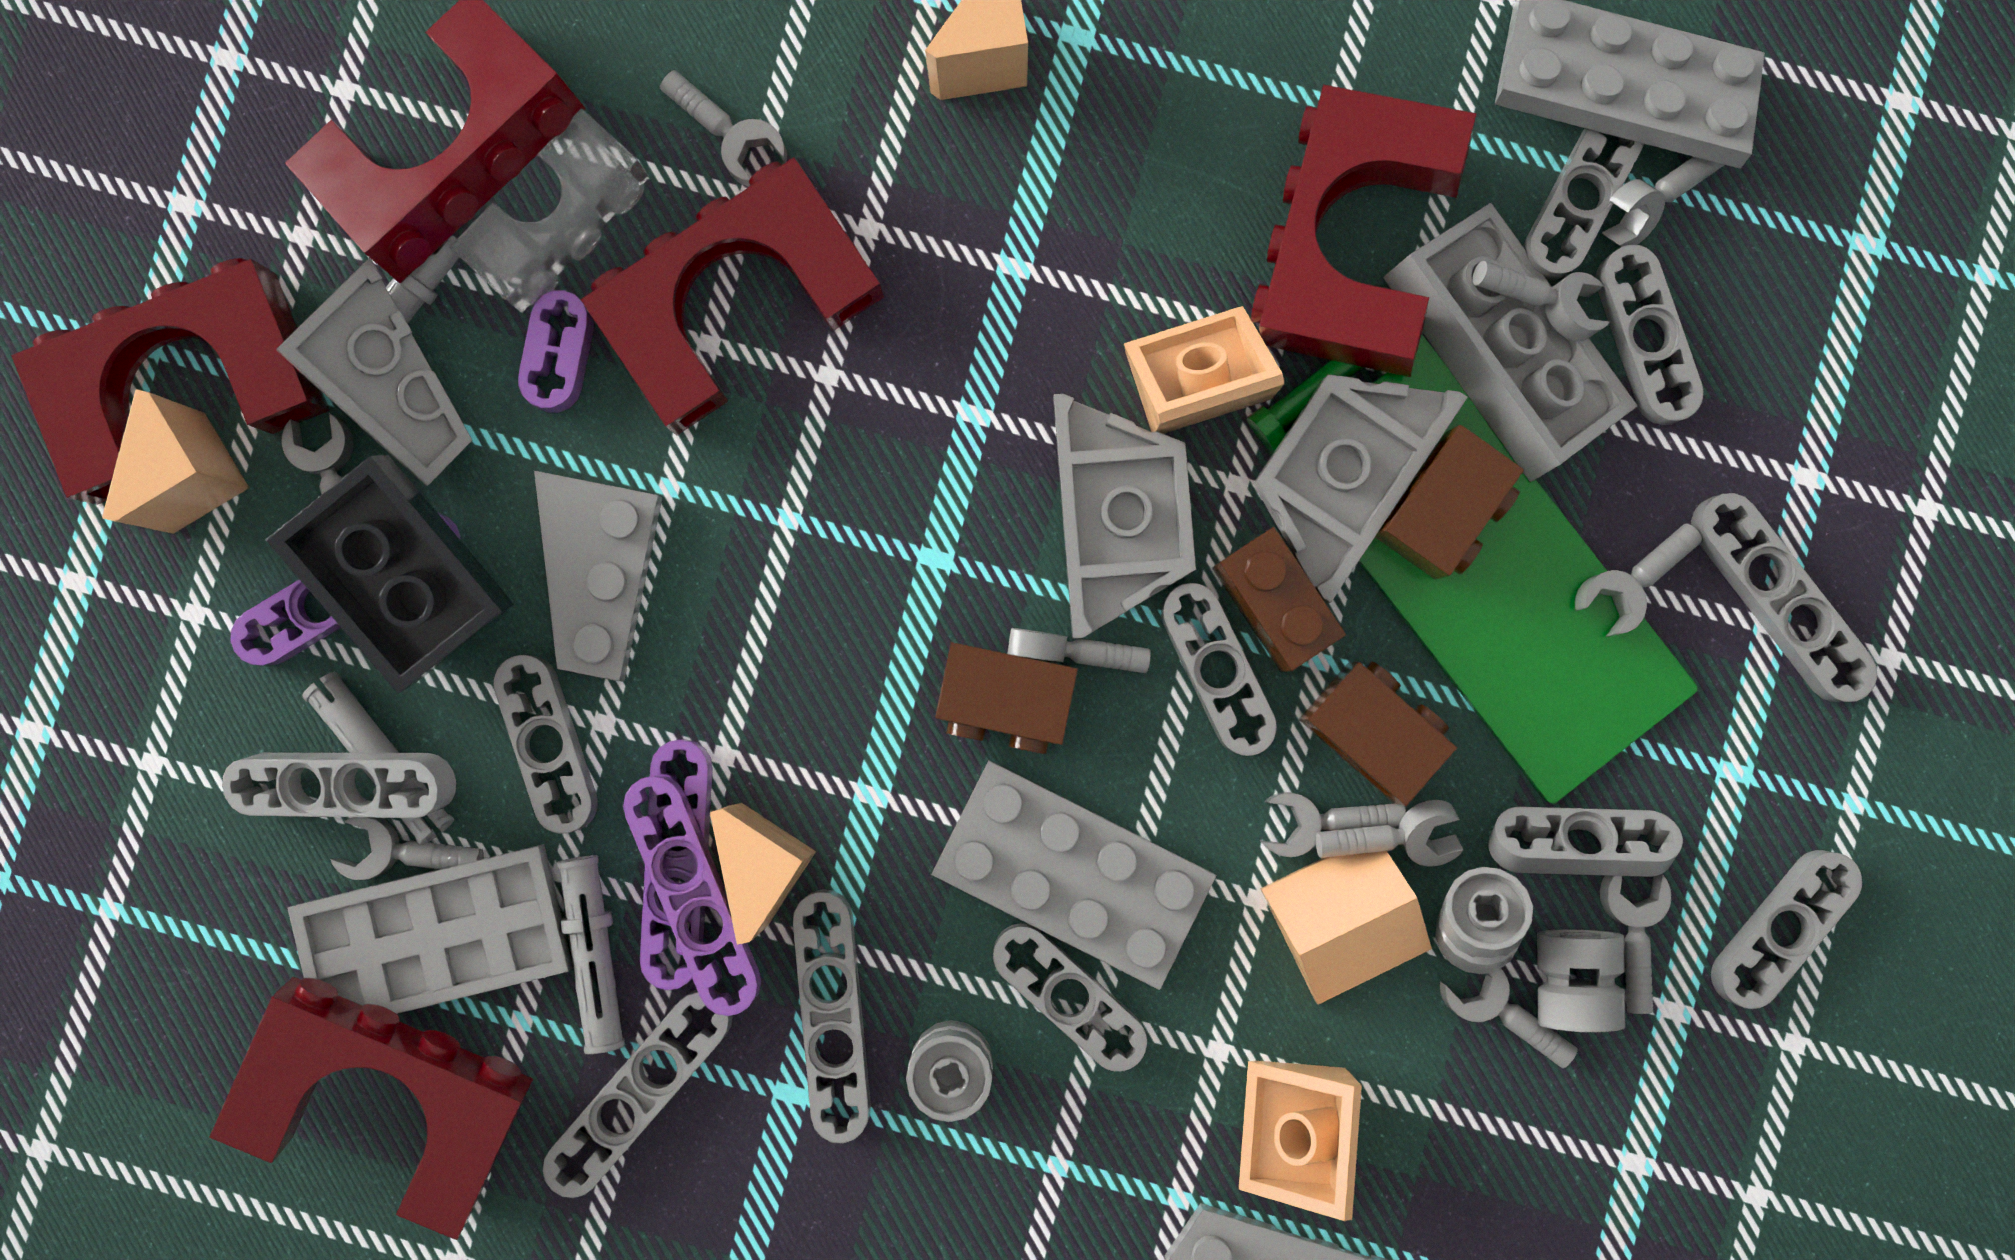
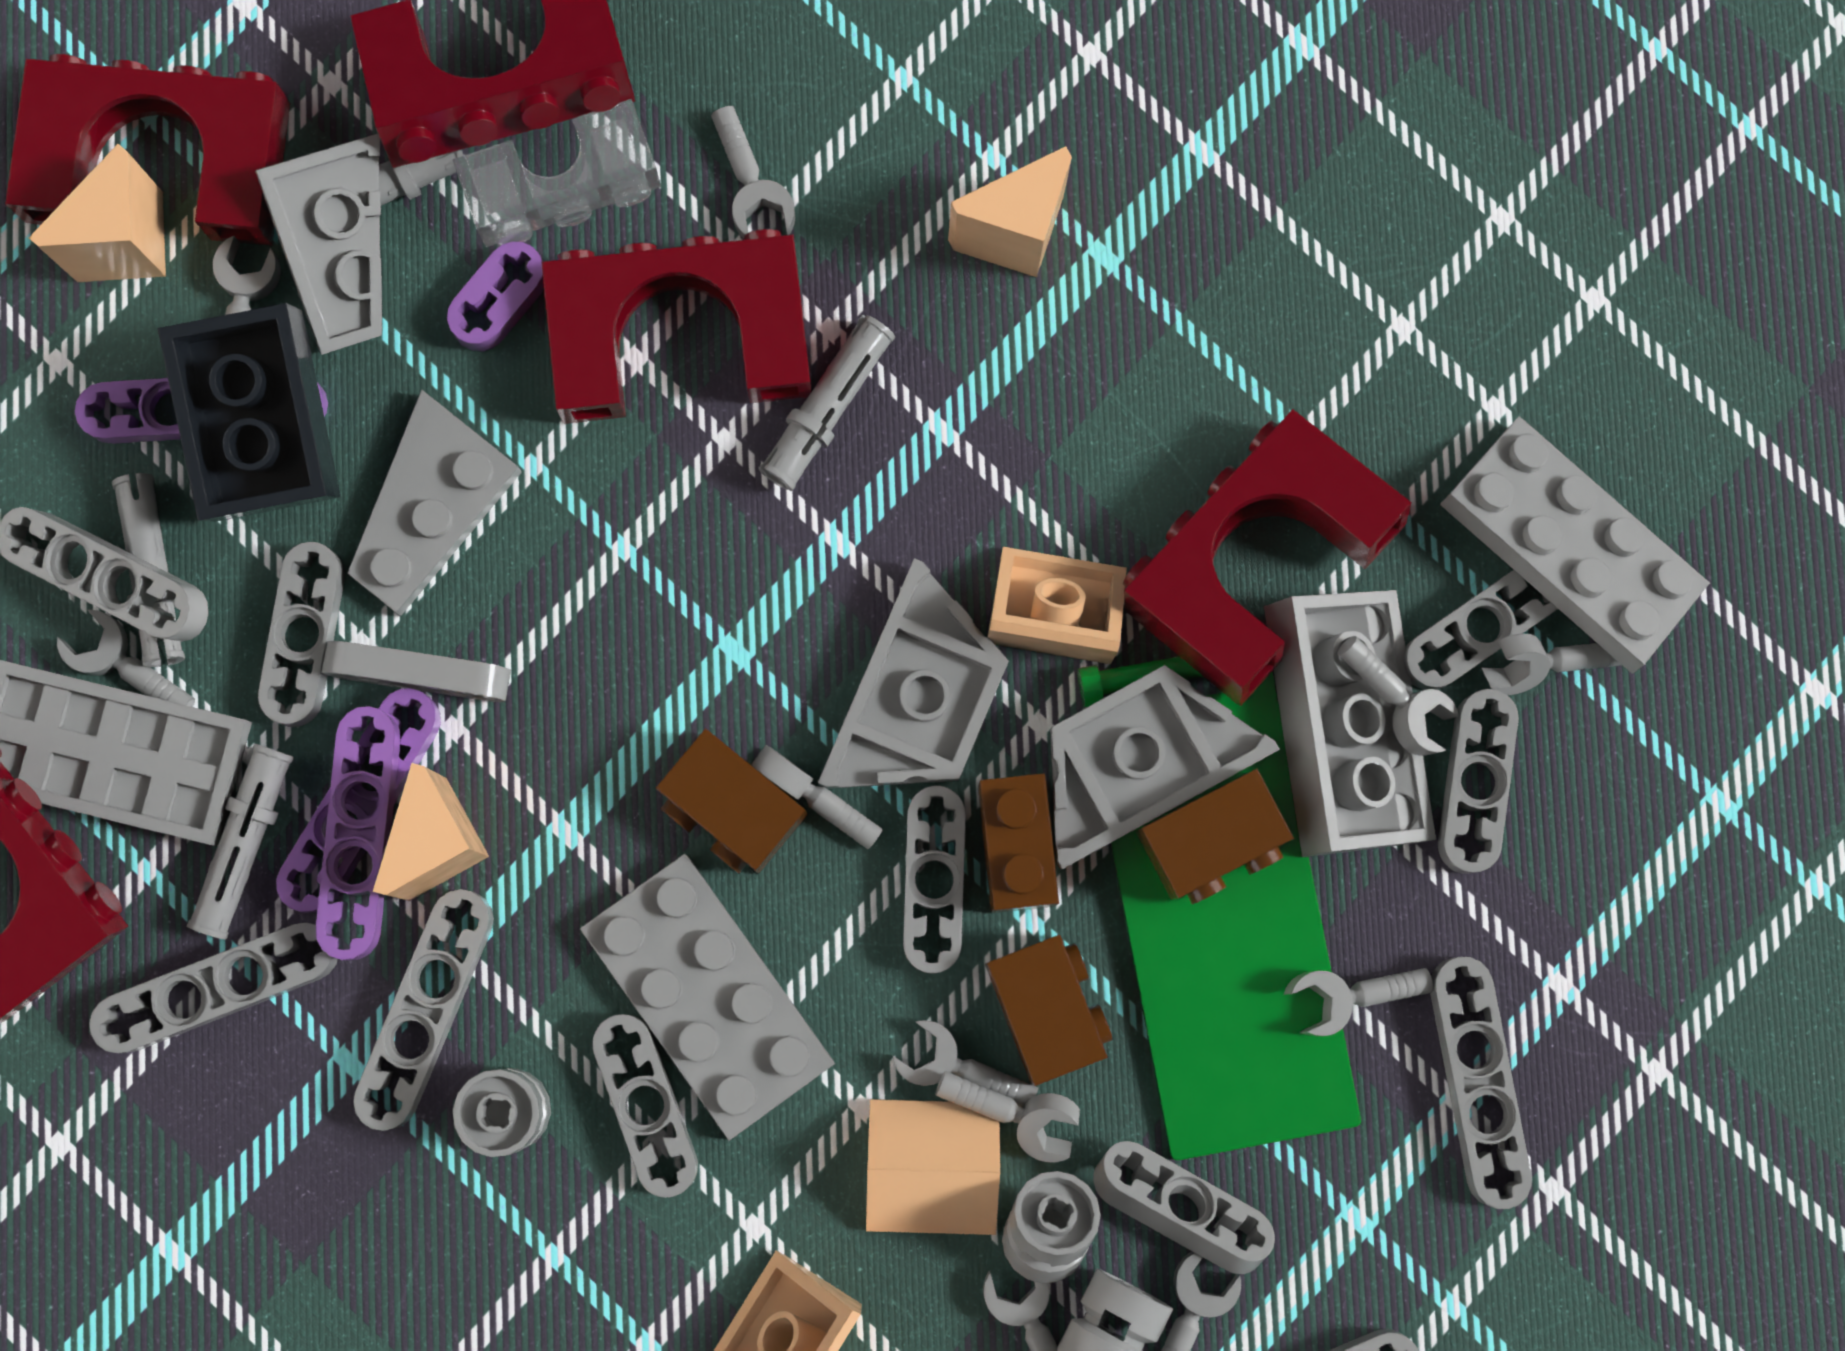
camera: 20 degrees right, 5 degrees down
none -> light grey beam [322,641,511,702]
none -> light grey pin [759,315,895,491]

